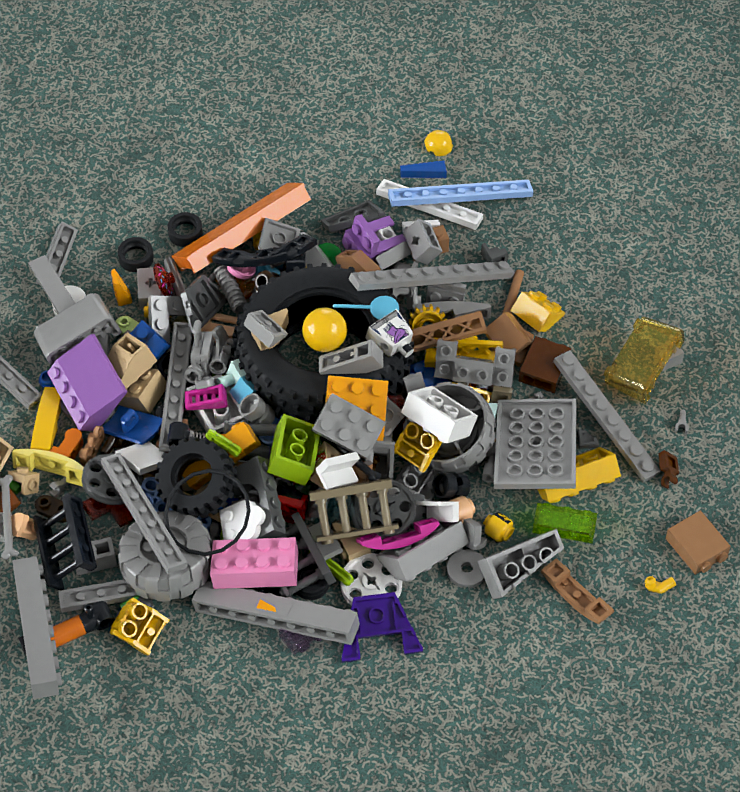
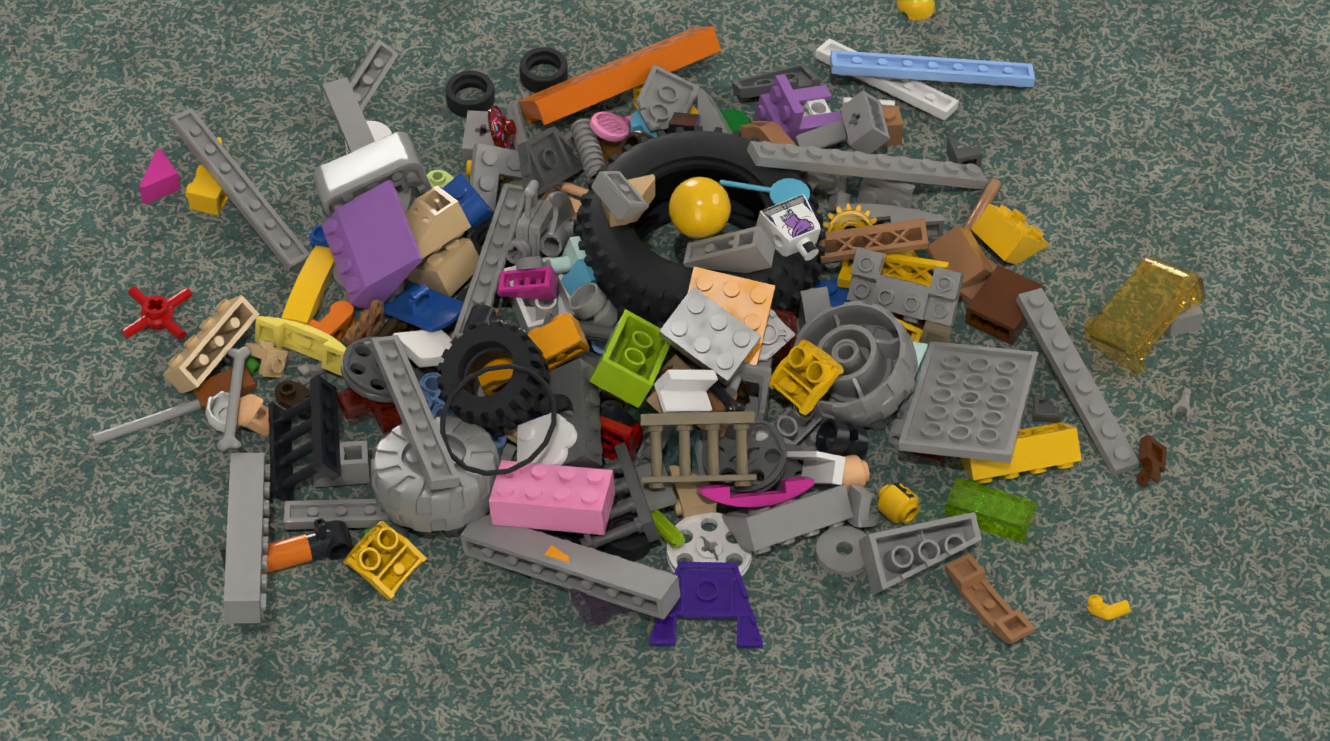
camera: 10 degrees right, 5 degrees down
light orange slope [111,269,132,306] -> none
lime axle [205,429,242,457] -> none
black tile [212,234,318,267] -> none
blue piece [400,161,447,178] -> none
white brick [401,386,478,443] -> none
medium nougat brick [666,510,731,575] -> none

